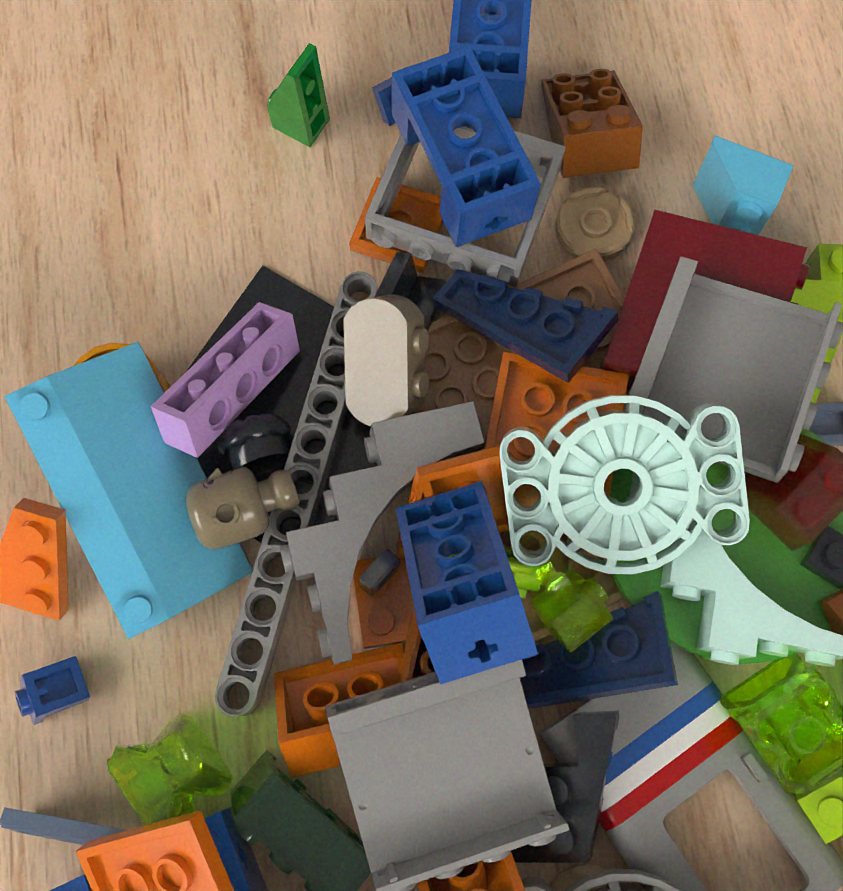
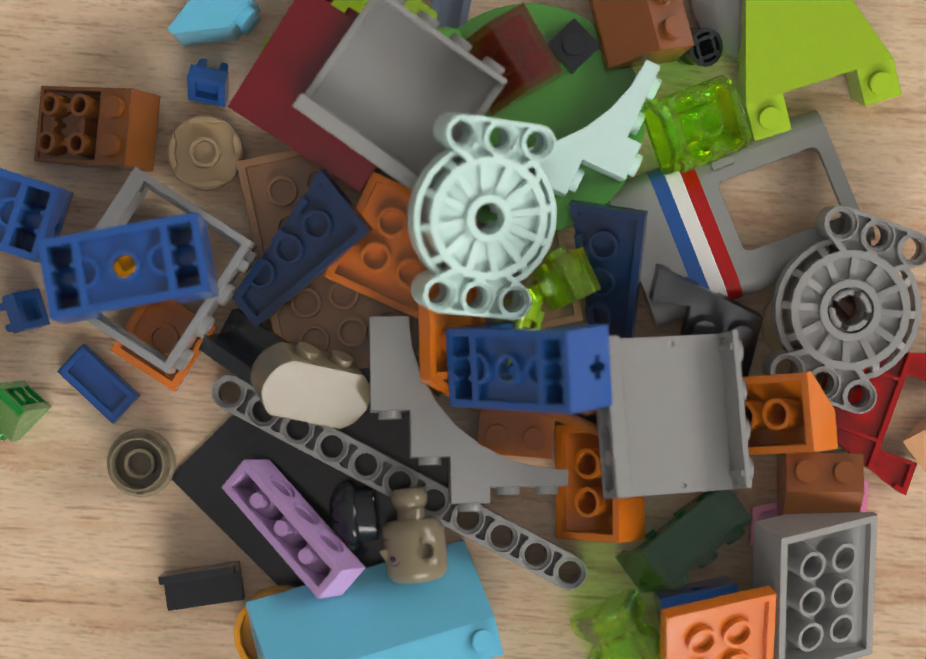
camera: 85 degrees left, 15 degrees up
dark grey tile [359,549,401,596] -> none
none -> blue tile [57,344,141,424]
none -> dark tan piece [107,429,176,497]
none -> black panel [158,560,245,611]
none -> blue tile [187,58,229,107]

